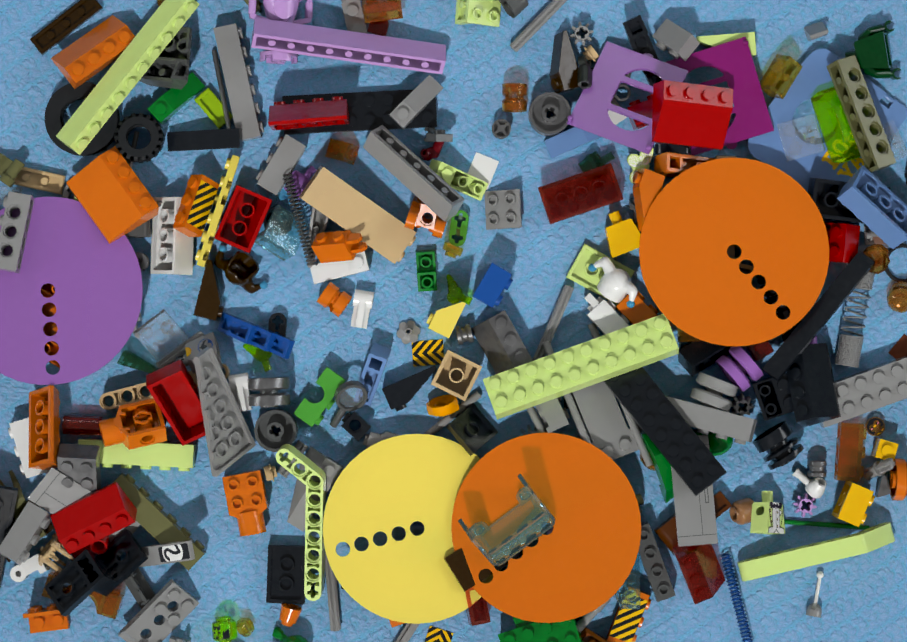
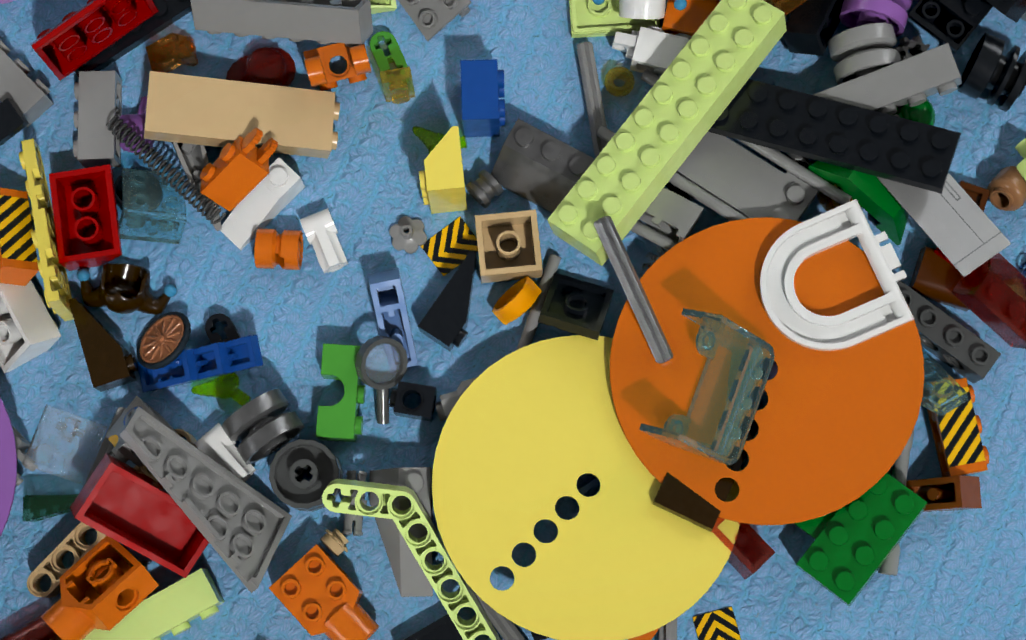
camera: 30 degrees left, 10 degrees down
green slope [416,250,437,292] -> none
none -> nougat wheel [137,312,191,369]
none -> clear red piece [226,47,296,87]
none -> flat silver axle [594,216,673,363]
none -> clear yellow plate [604,67,635,97]
none -> white piece [760,199,914,351]

